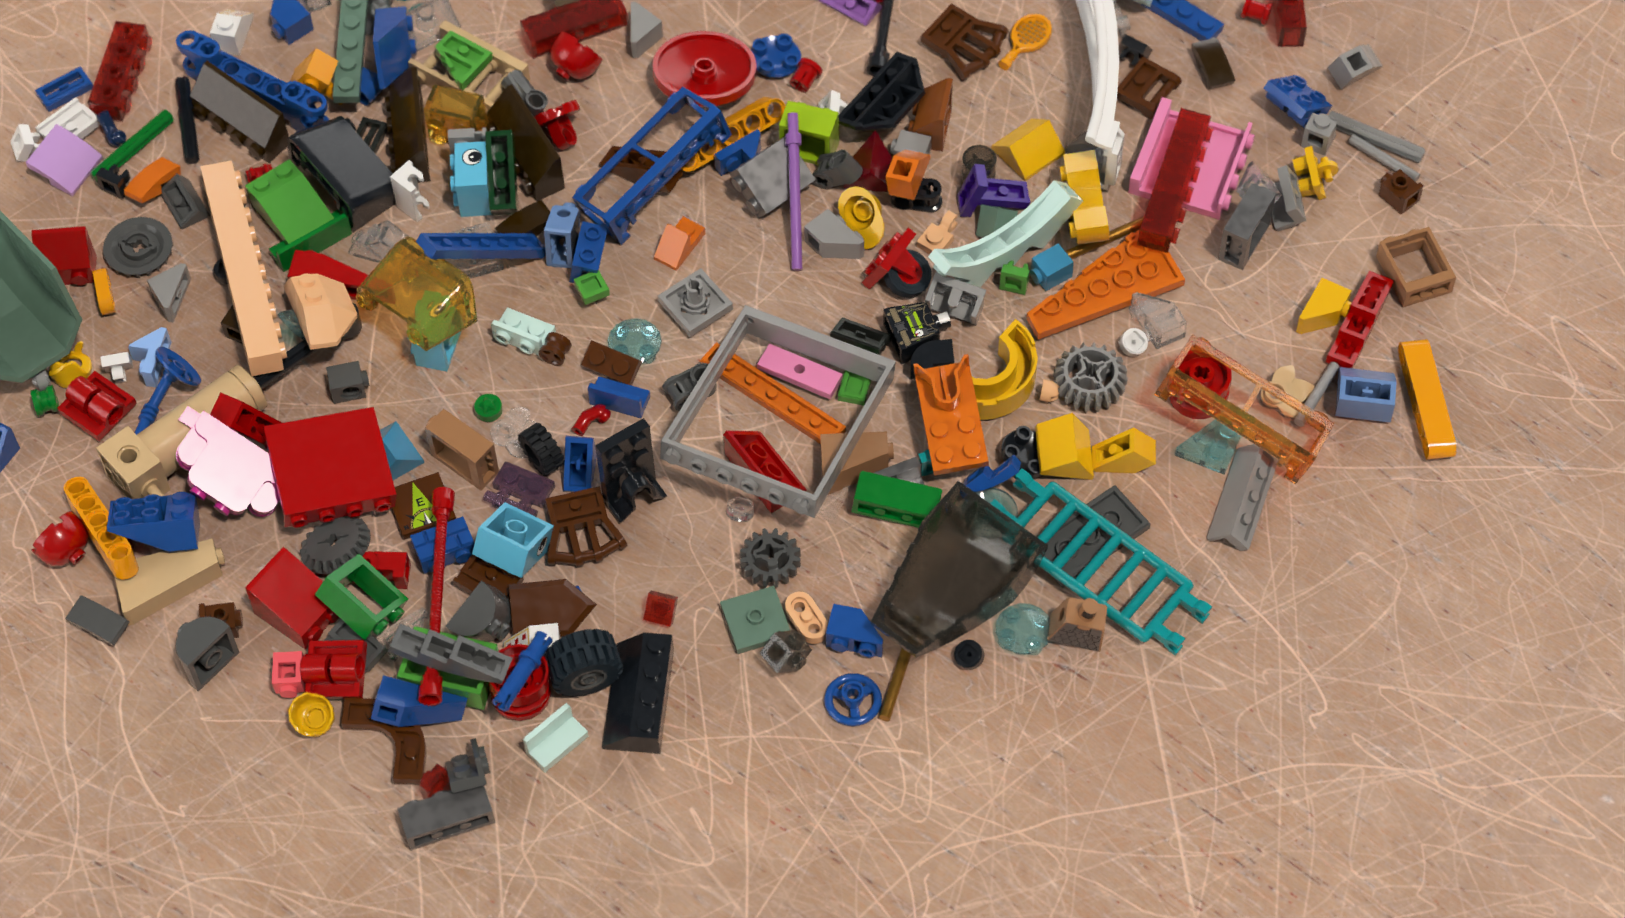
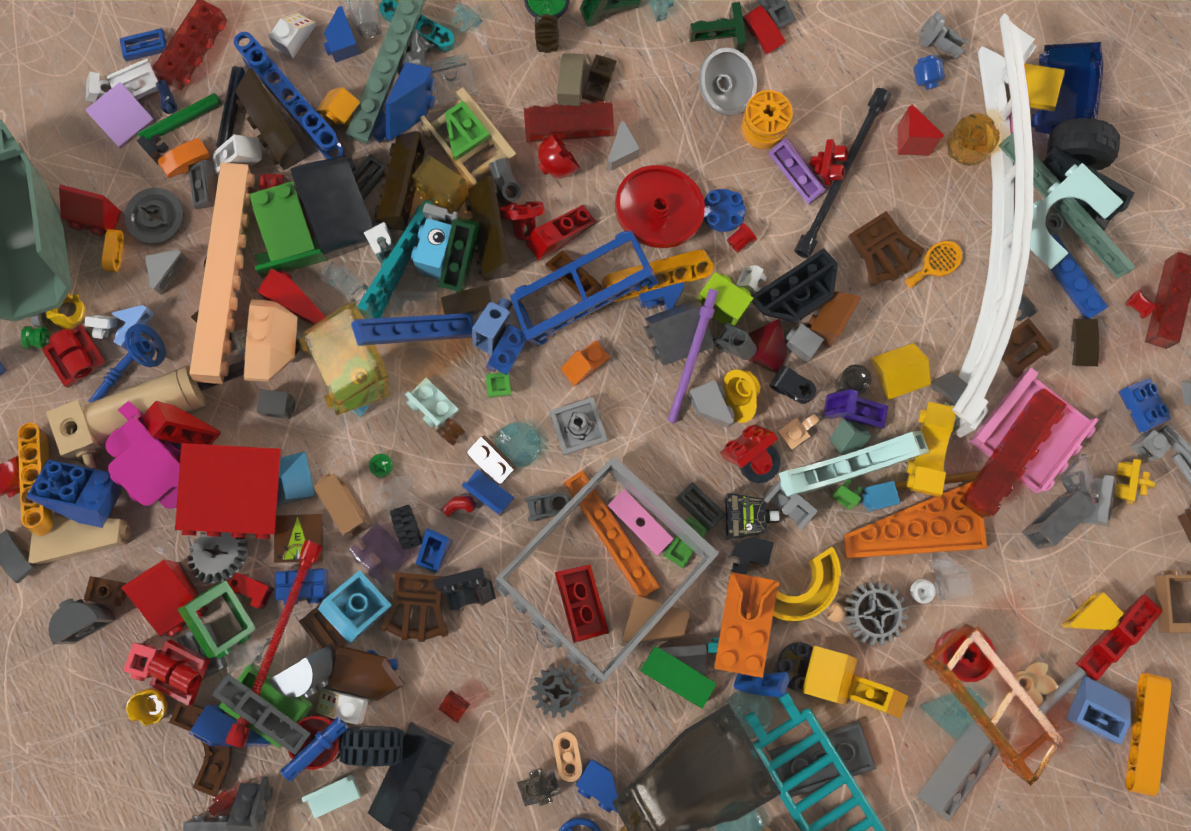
camera: 15 degrees right, 20 degrees up
sand green plate [720,586,792,654] -> none
orange slope [886,149,931,200] -> none
none -> white slope [212,134,262,174]
none -> teal wing [357,200,433,319]
none -> red slope [526,205,596,261]

